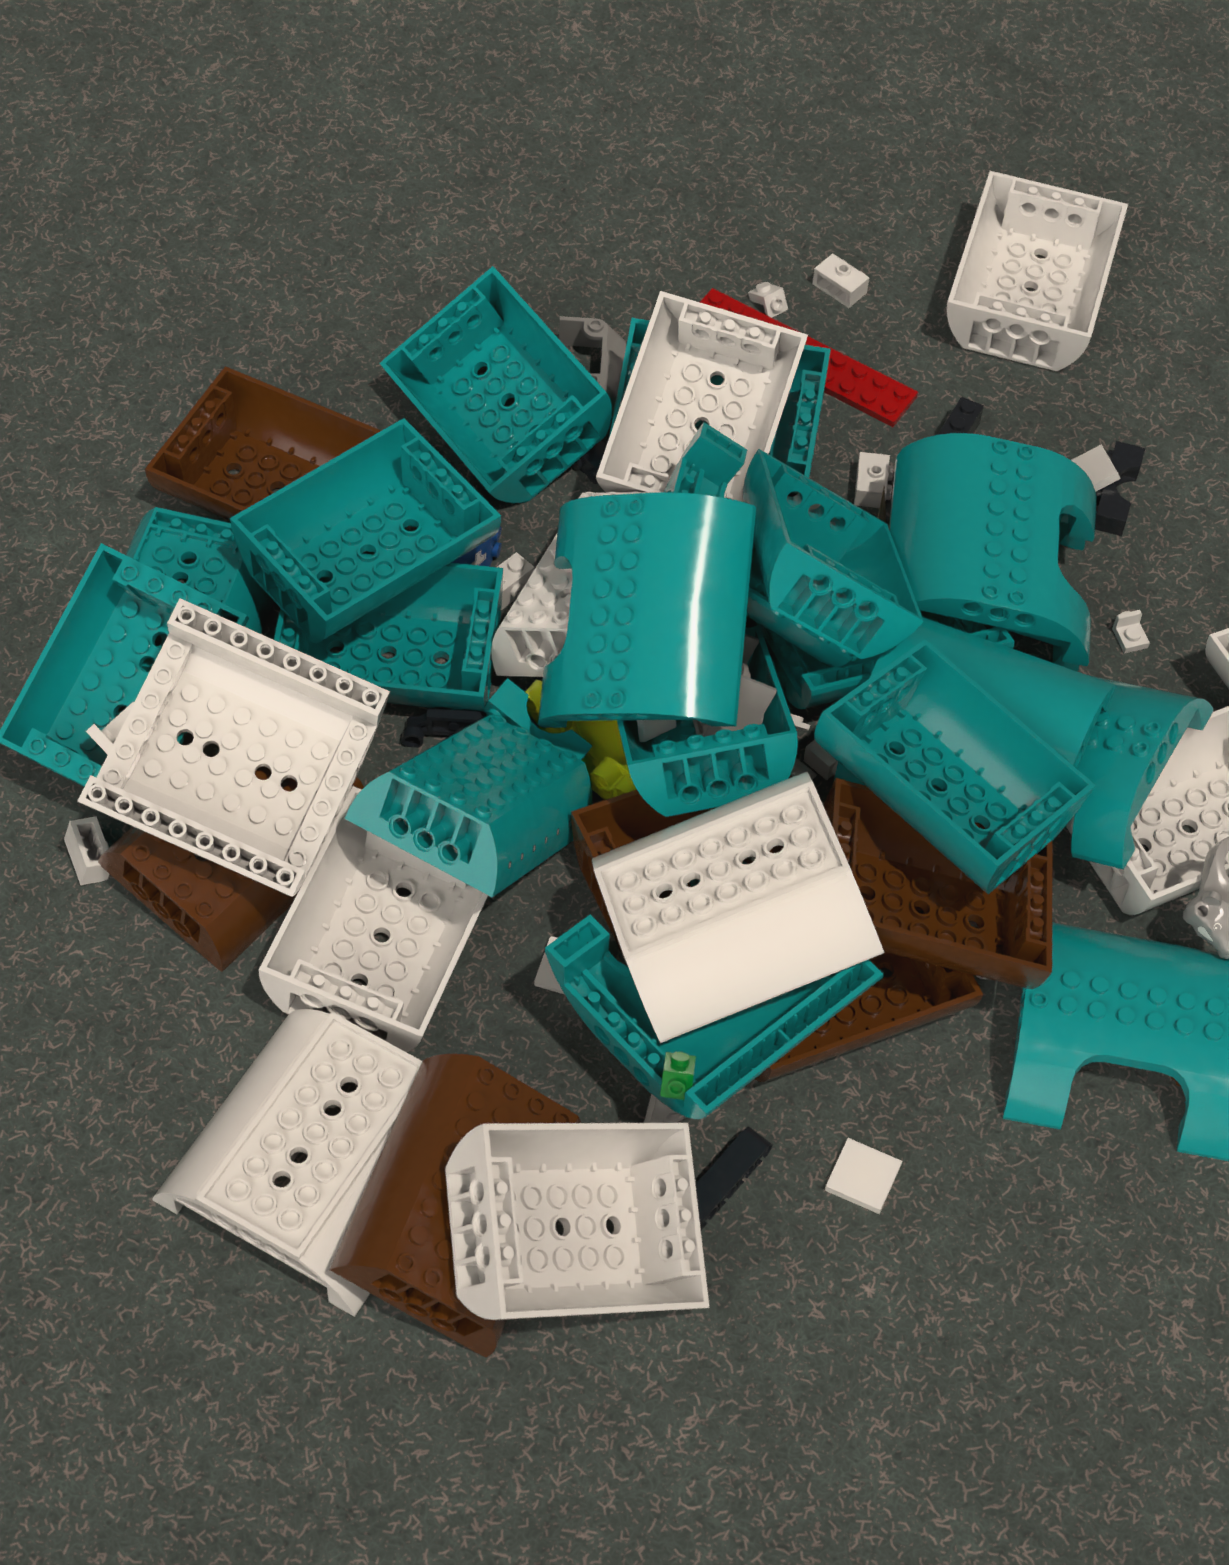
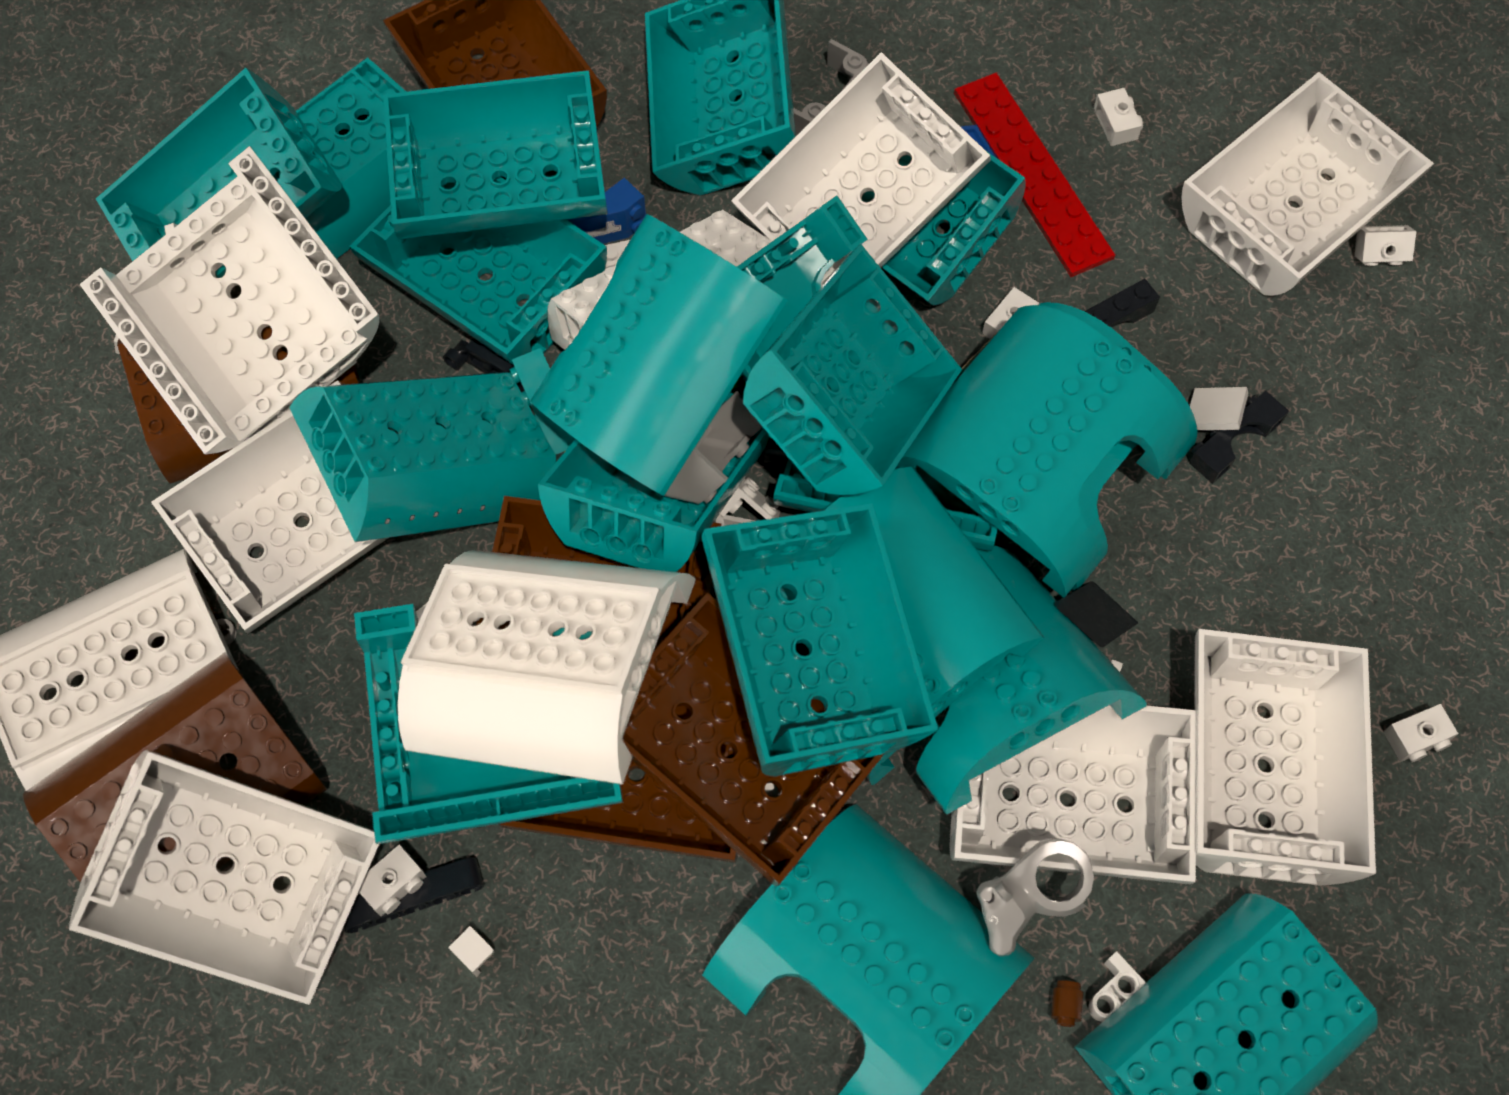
camera: 35 degrees right, 10 degrees up
green bracket [660,1052,696,1100] -> none
white bracket [748,282,788,318] -> none
white tile [825,1138,902,1214] -> none
white bracket [1112,610,1150,653] -> none
none -> white brick [359,845,426,917]
none -> white panel [448,926,494,977]
none -> black sticker [1055,581,1138,647]
none -> white brick [1355,225,1416,266]

